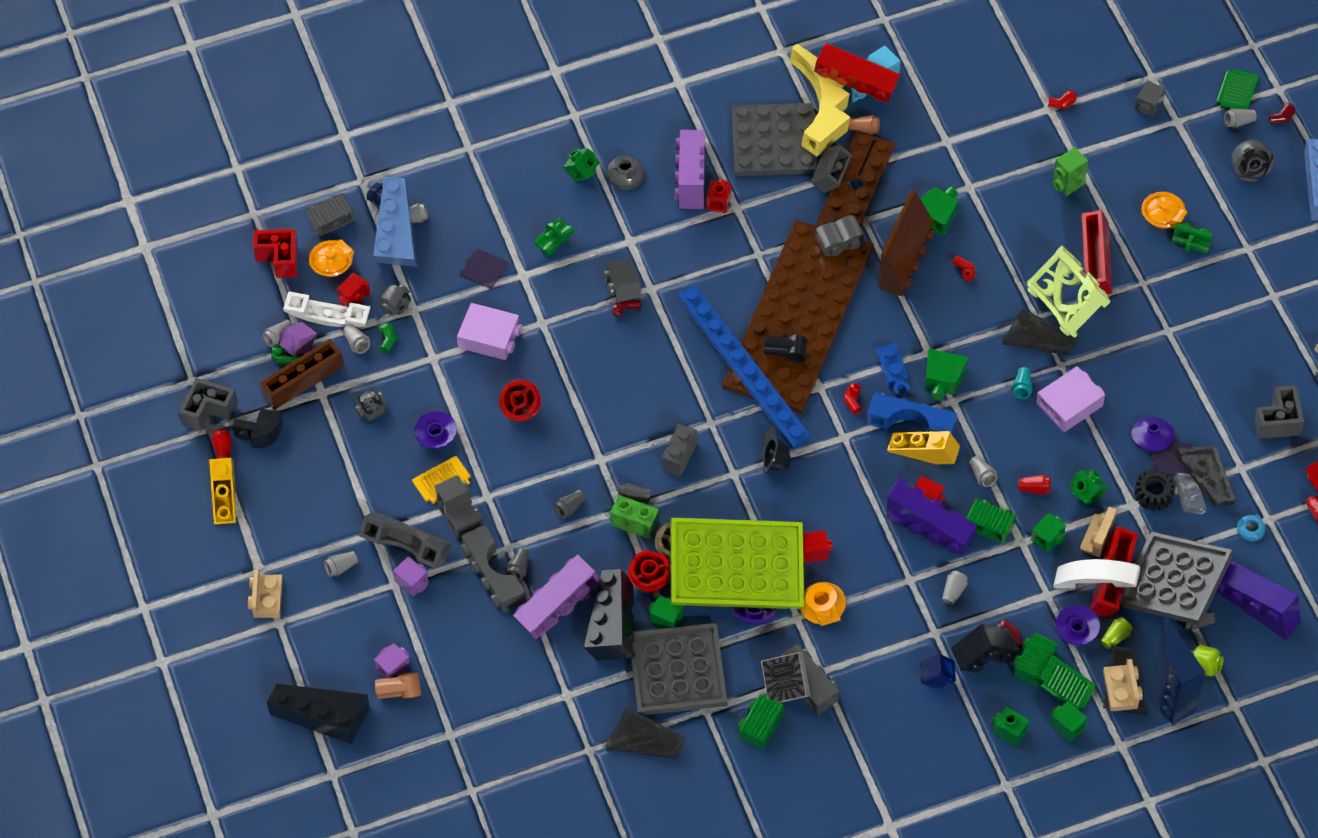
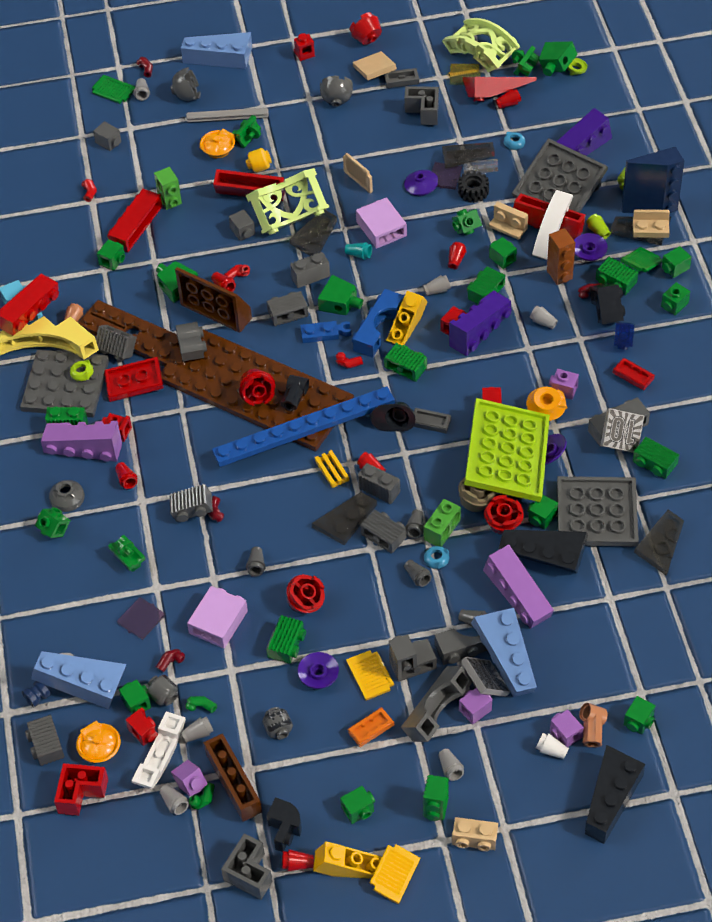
camera: 80 degrees left, 5 degrees down
none -> green brick [45,407,88,425]
none -> lime piece [70,360,94,381]
none -> green brick [97,239,125,271]
none -> red tile [104,357,164,402]
none -> red brick [107,189,163,253]
none -> red cone [115,462,137,489]
none -> green brick [119,679,151,715]
none -> dark red arm [156,649,185,672]
none -> light grey axle [186,108,269,122]
none -> red cone [211,272,236,292]
none -> dark grey brick [229,210,255,241]
none -> red cone [239,369,275,406]
none -> yellow head [246,148,272,173]
none -> dark grey cone [246,547,266,576]
none -> green brick [266,615,306,664]
none -> dark grey brick [267,291,308,326]
none -> dark grey brick [290,252,330,288]
none -> clear smoke wing [312,492,377,545]
none -> yellow tile [315,450,349,488]
none -> dark grey cylinder [320,76,353,107]
none -> green brick [340,786,375,824]
none -> tan window [343,153,373,193]
none -> orange plate [348,707,394,747]
none -> red cone [357,452,386,471]
none -> dark grey brick [361,510,407,554]
none -> yellow window [369,844,420,904]
none -> green brick [384,343,427,382]
none -> dark grey tile [413,408,451,433]
none -> green brick [423,775,449,821]
none -> dark azure piece [424,546,450,569]
none -> tile [461,657,510,697]
none -> medium blue wedge [471,608,537,697]
none -> white cone [536,733,569,760]
none -> dark orange brick [547,228,576,285]
none -> medium lavender brick [549,369,579,400]
none -> red plate [613,358,655,391]
none -> green brick [623,696,656,734]

